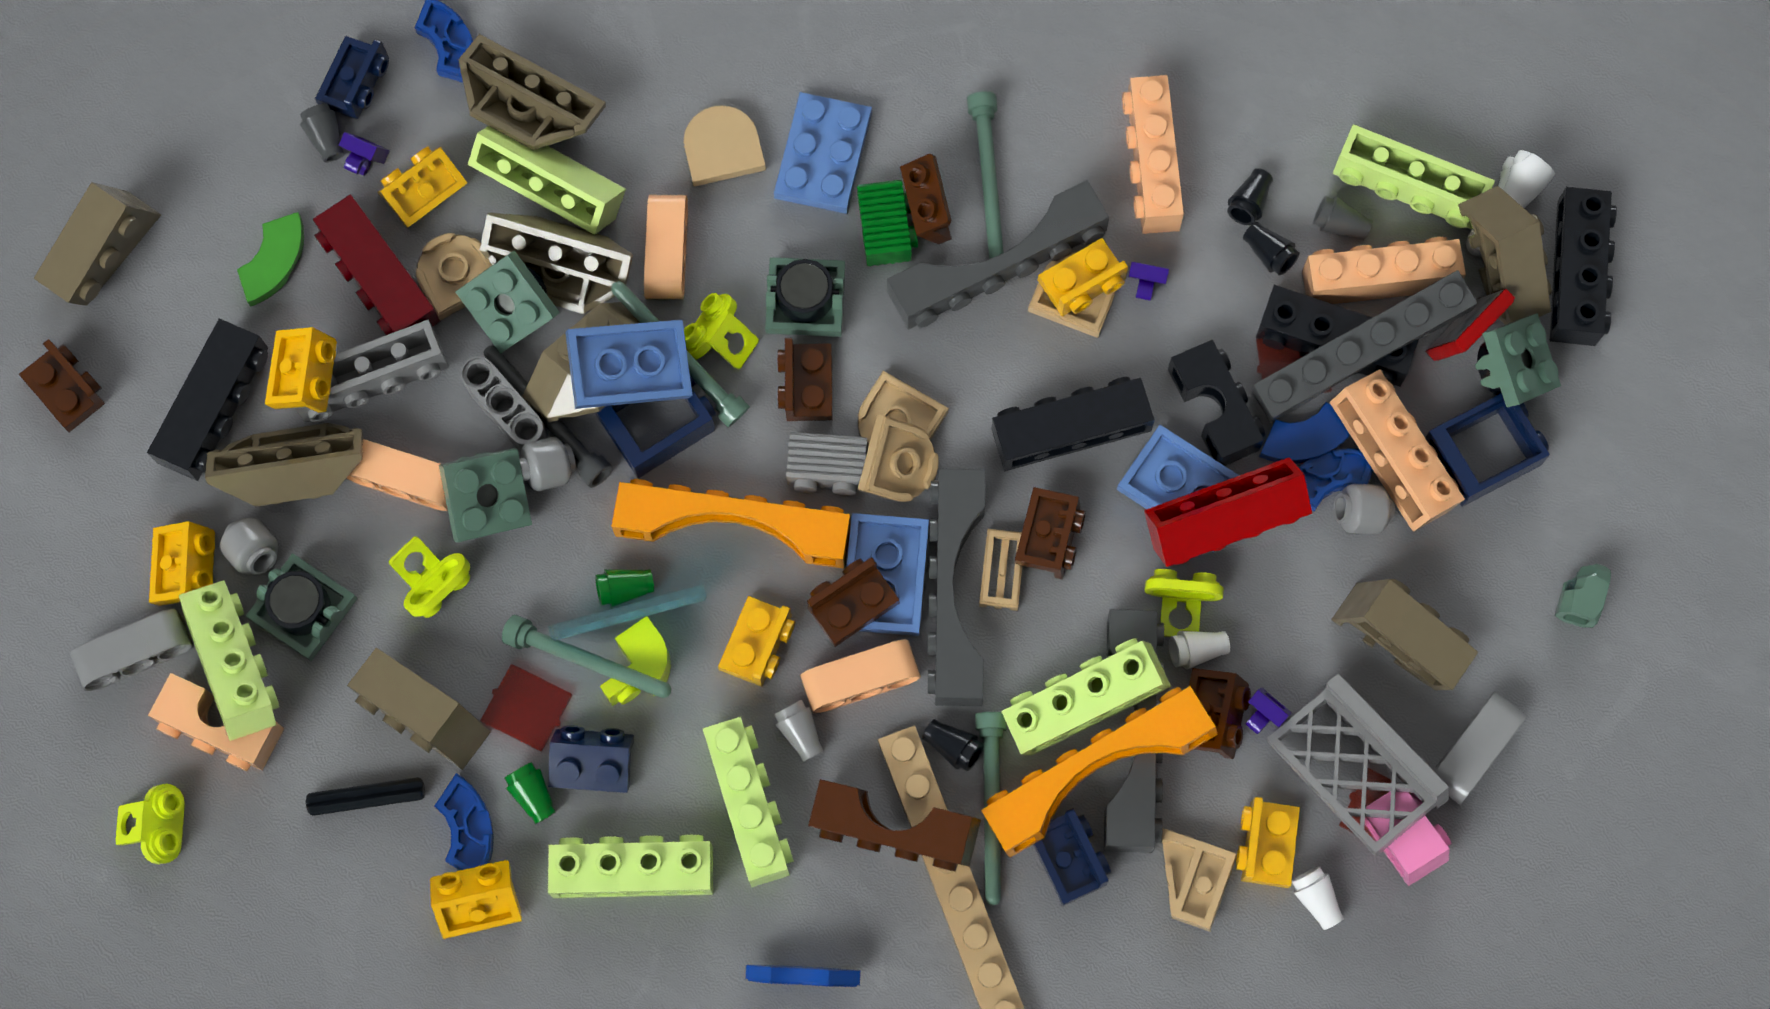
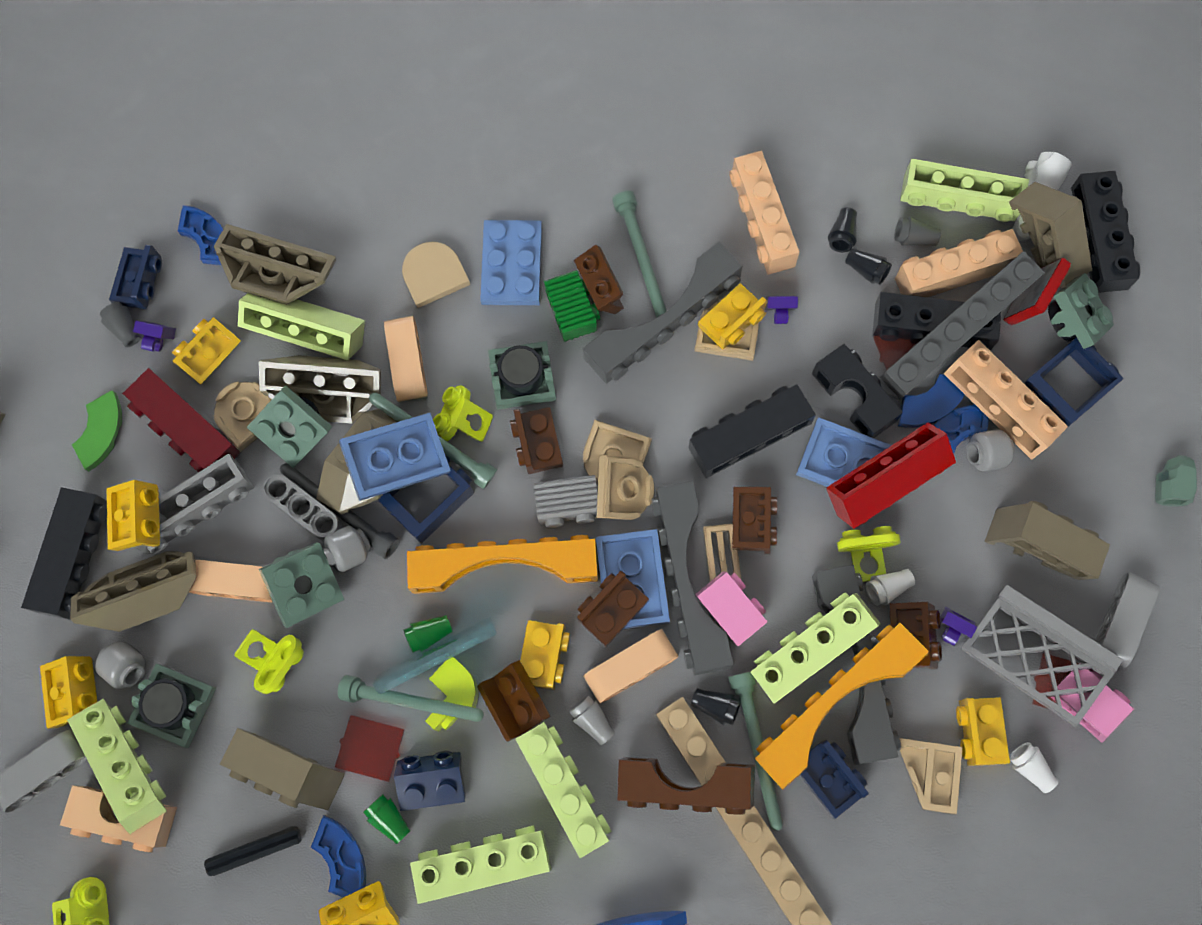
camera: 10 degrees left, 0 degrees up
none -> reddish brown bracket [477,660,551,742]
none -> bright pink brick [695,571,767,646]

